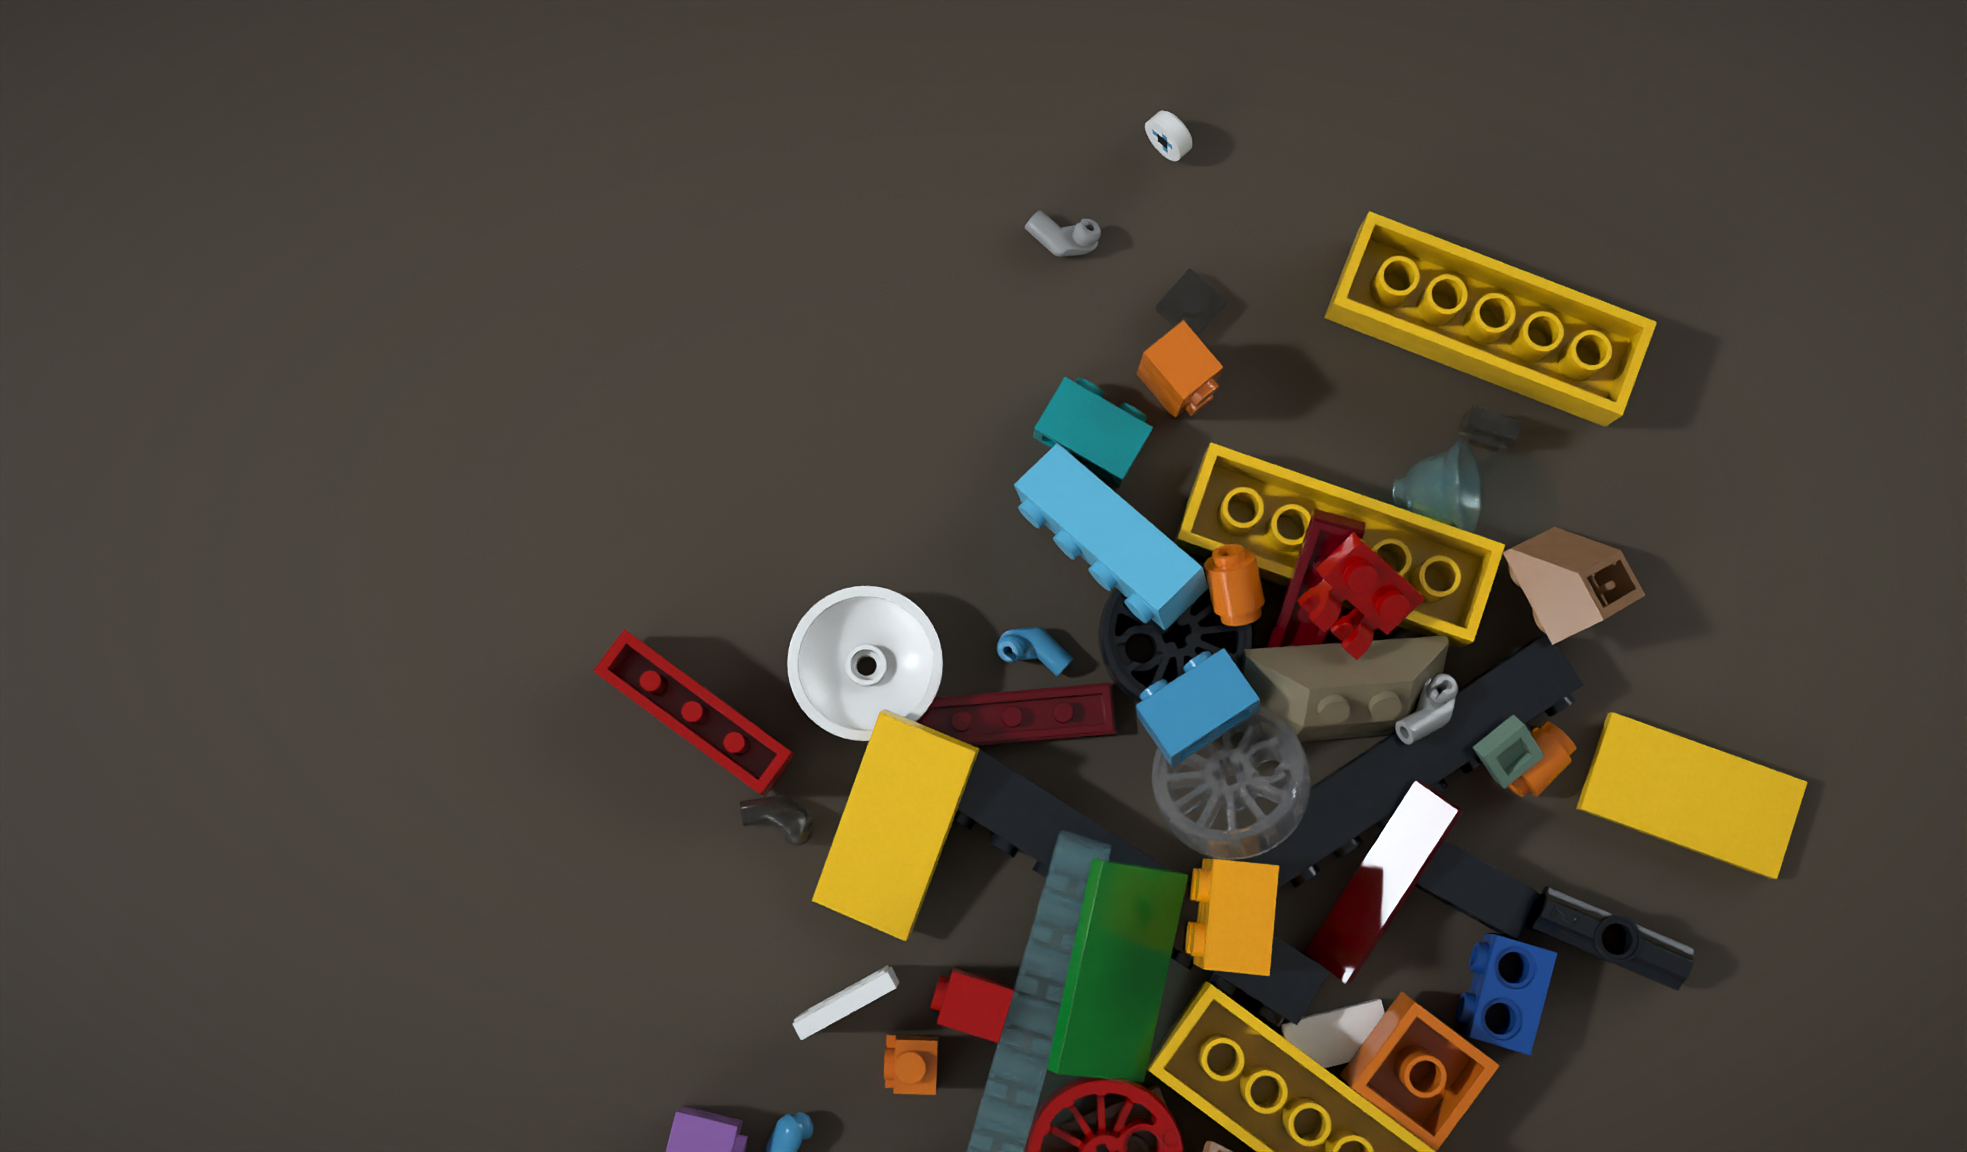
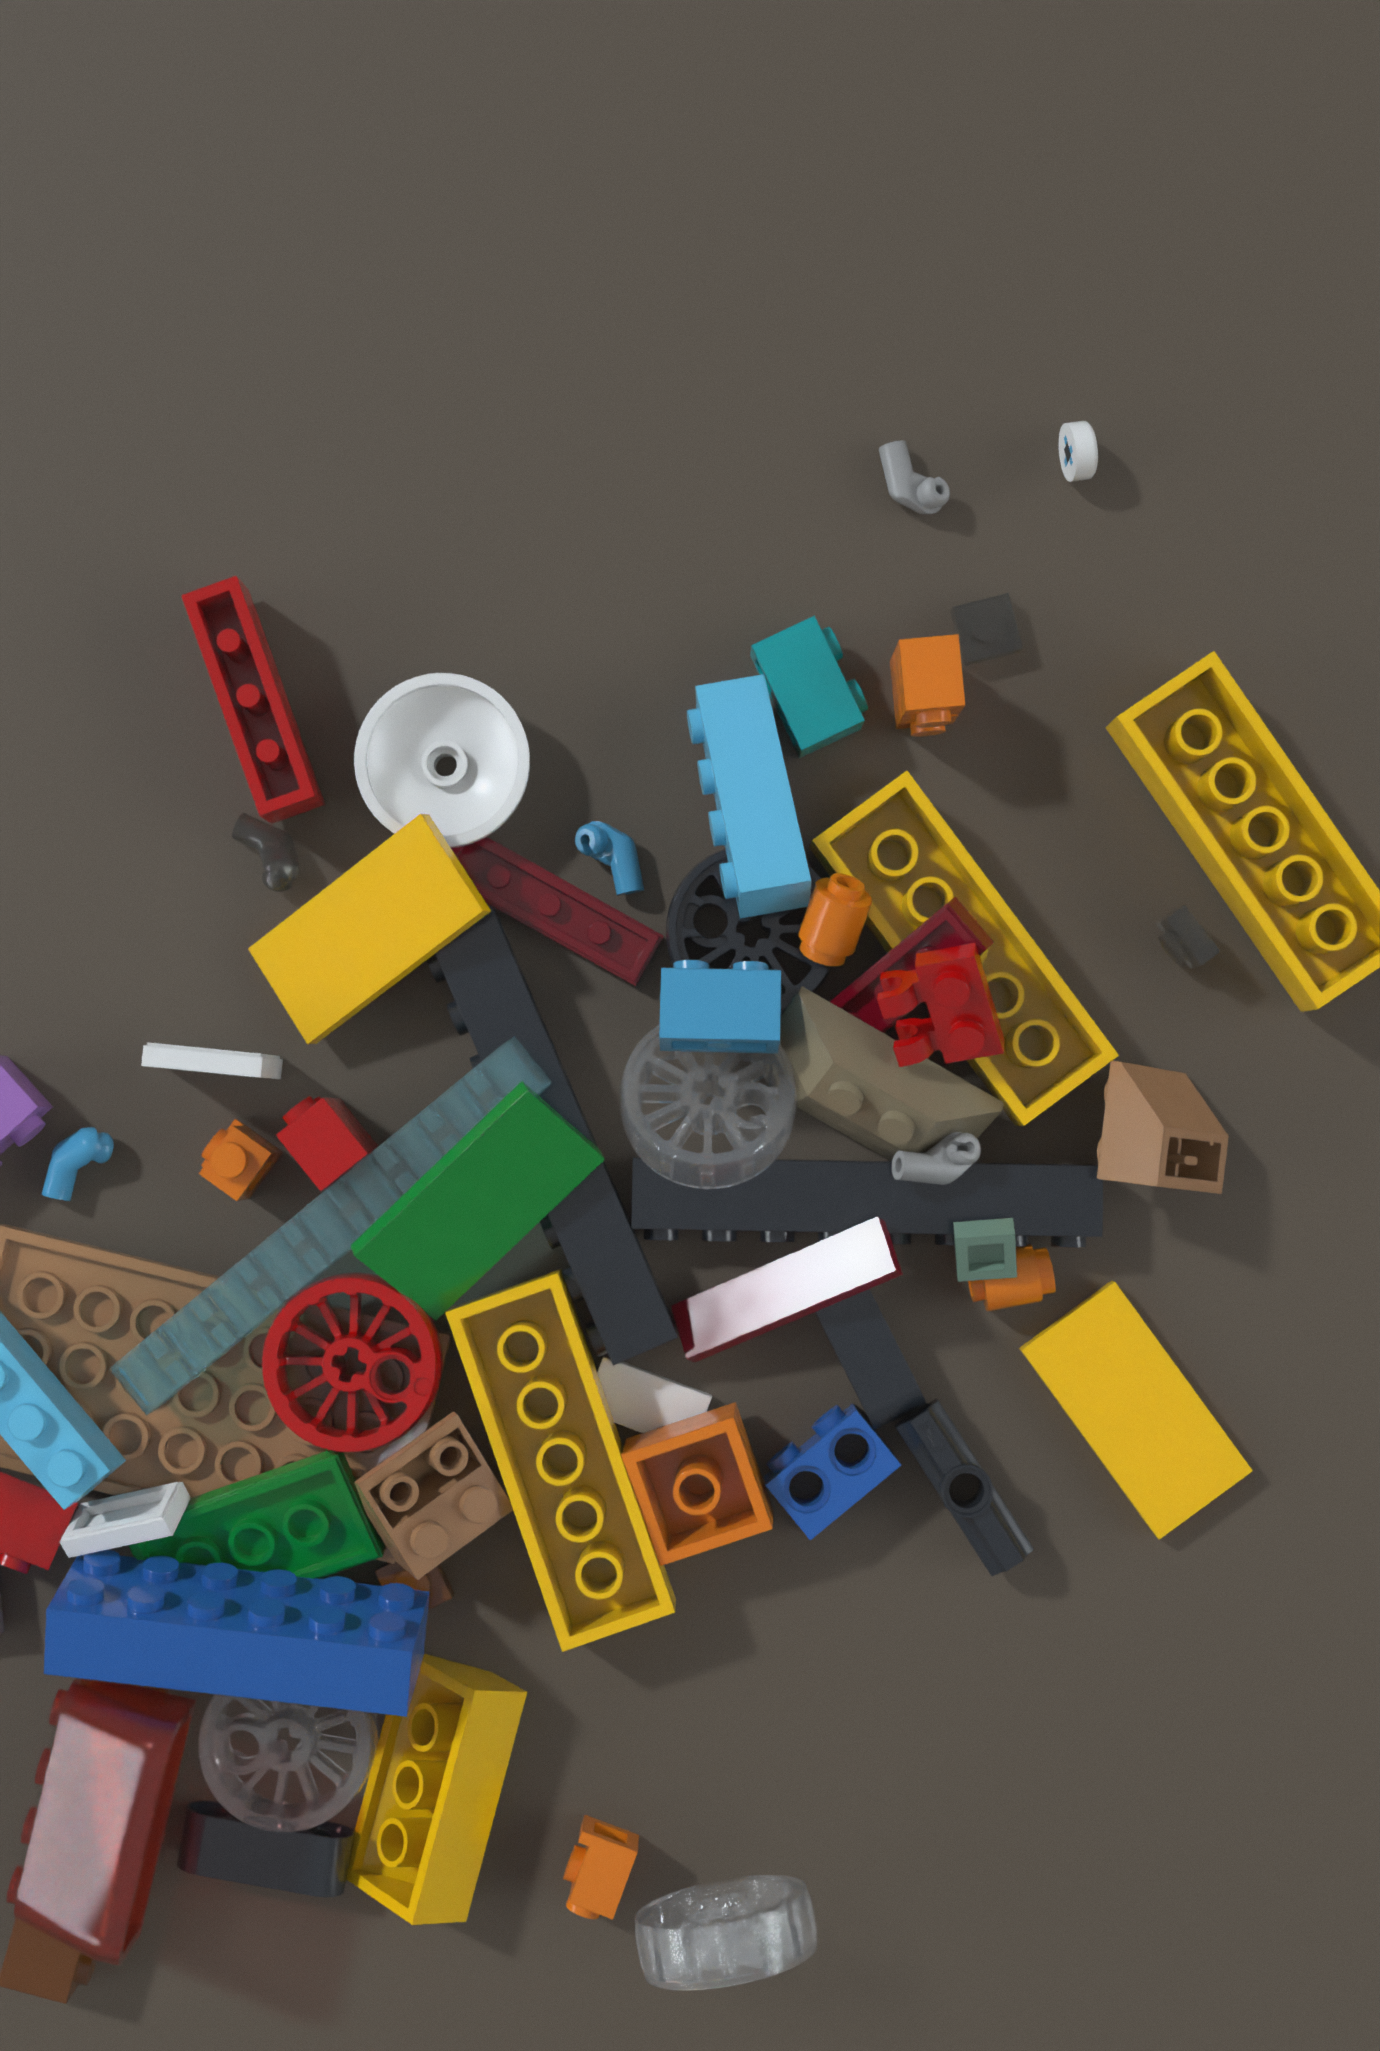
camera: 40 degrees right, 5 degrees up
light orange brick [1185,859,1279,976] -> none
clear light blue hat [1393,440,1481,533] -> none

